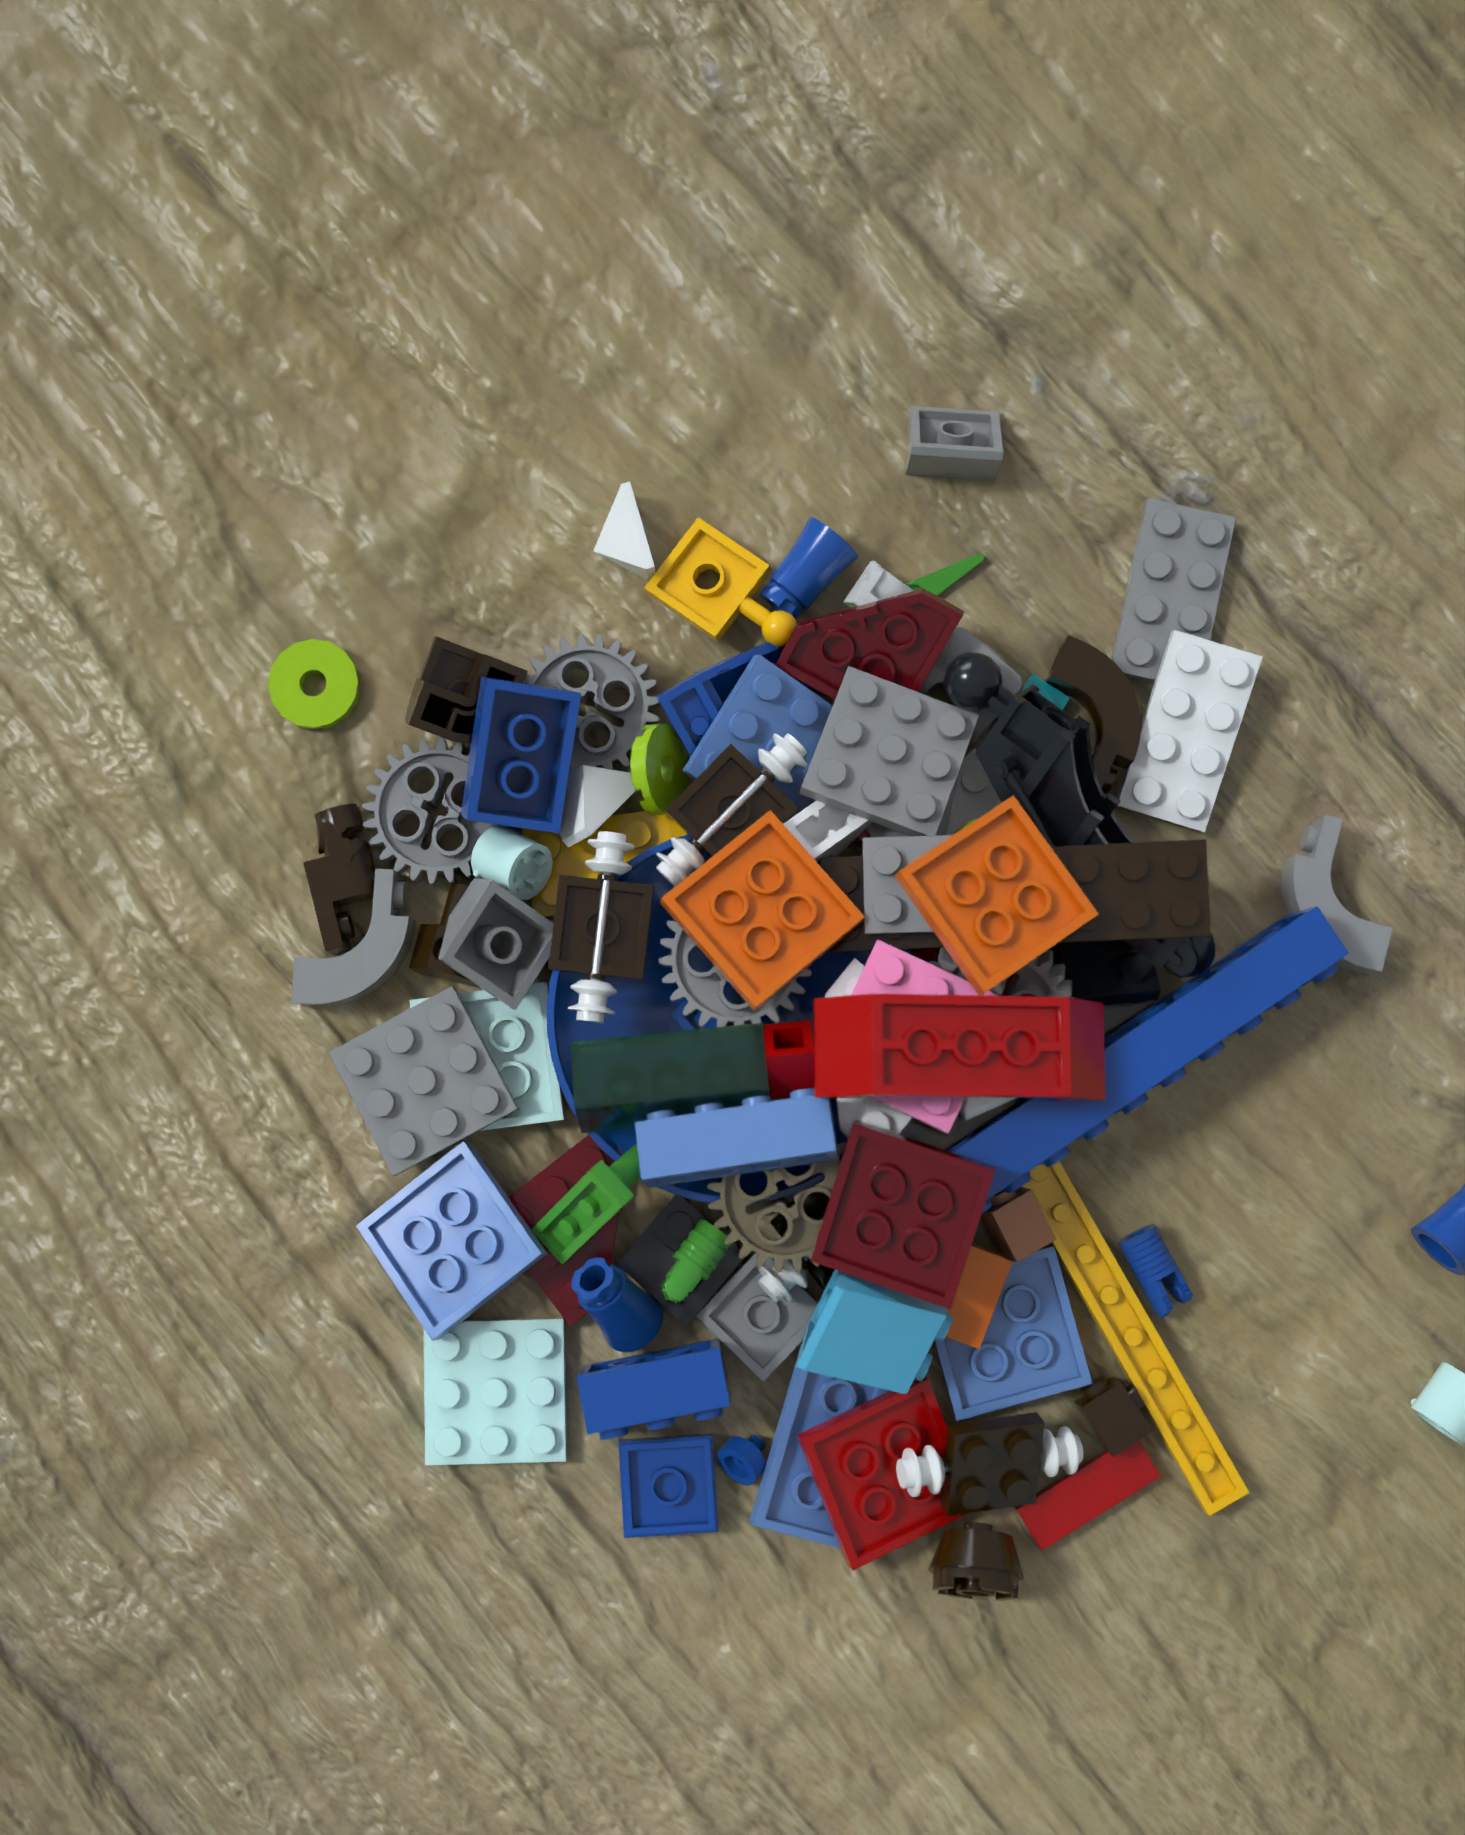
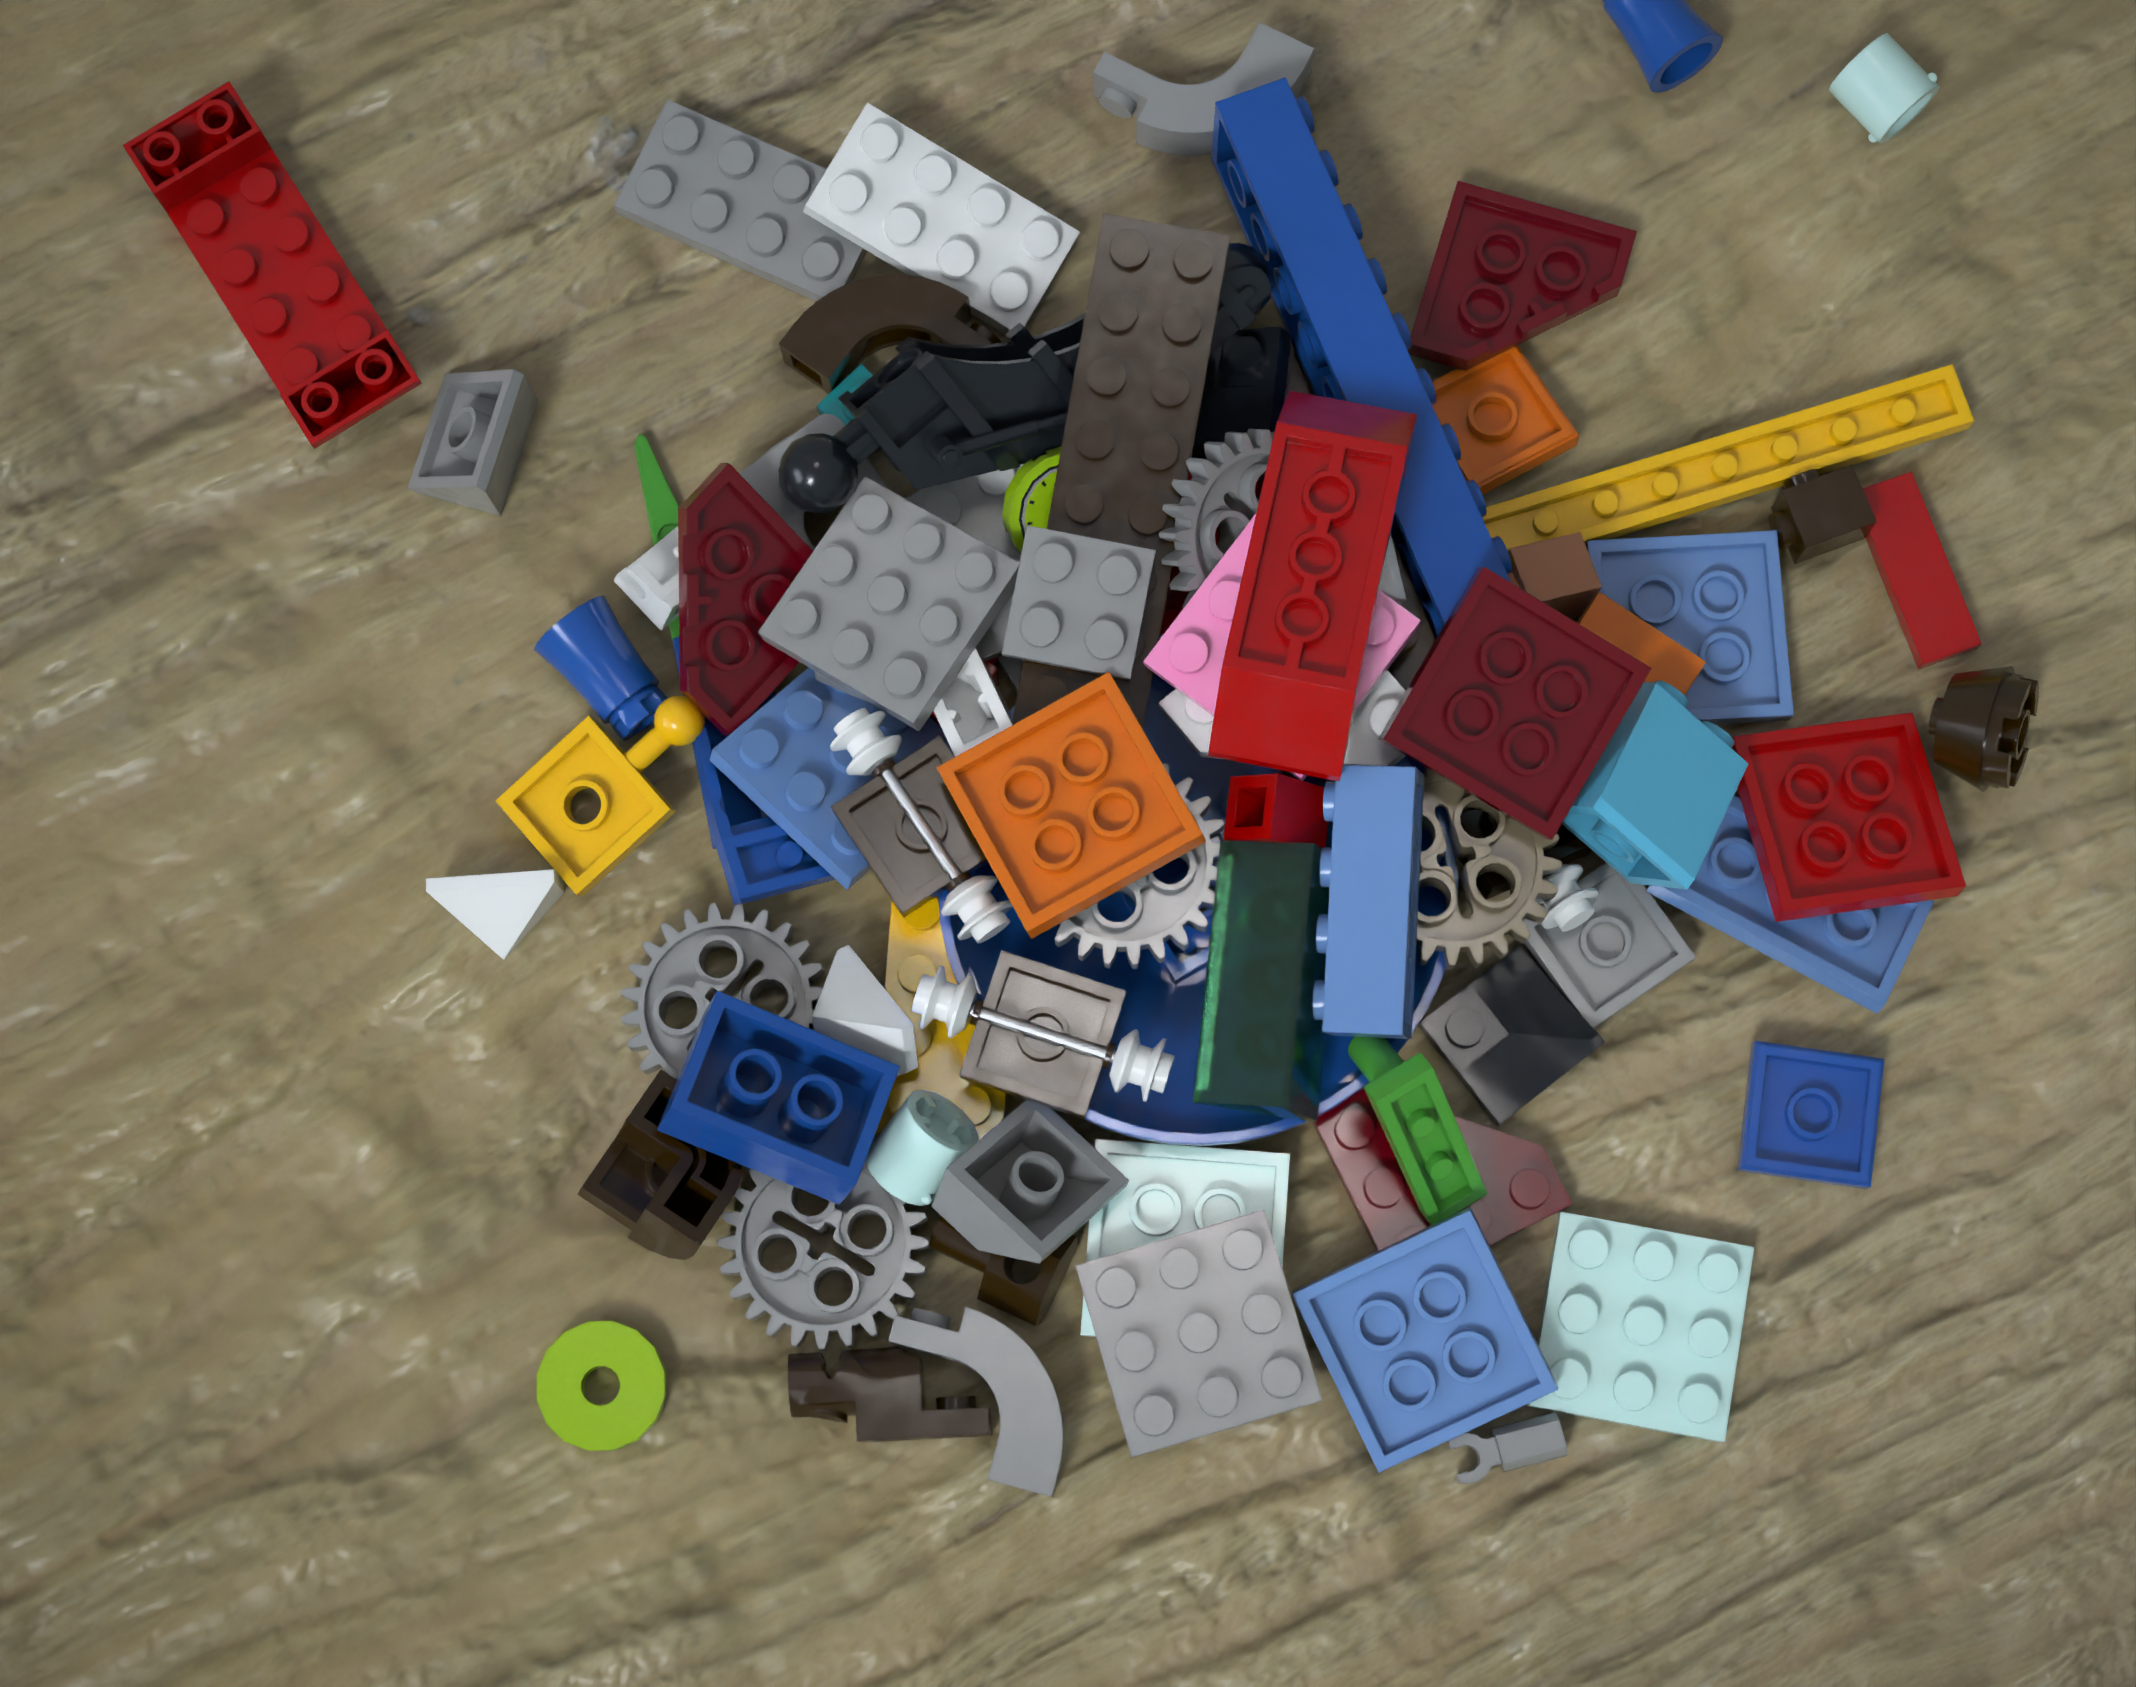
camera: 75 degrees left, 5 degrees down
blue plant [572,1257,663,1352] -> none
blue brick [576,1338,731,1440] -> none
lime tile [630,724,688,815] -> none
bright green hinge [659,1218,734,1303] -> none
blue tile [717,1435,766,1486] -> none
orange plate [895,795,1099,995] -> none
dark brown plate [896,1412,1083,1516] -> none
blue hinge [1118,1224,1193,1319] -> none
none -> red slope [123,81,422,449]
none -> dark red plate [1408,181,1637,371]
none -> orange plate [1432,346,1579,495]
none -> light grey bar [1446,1412,1568,1484]

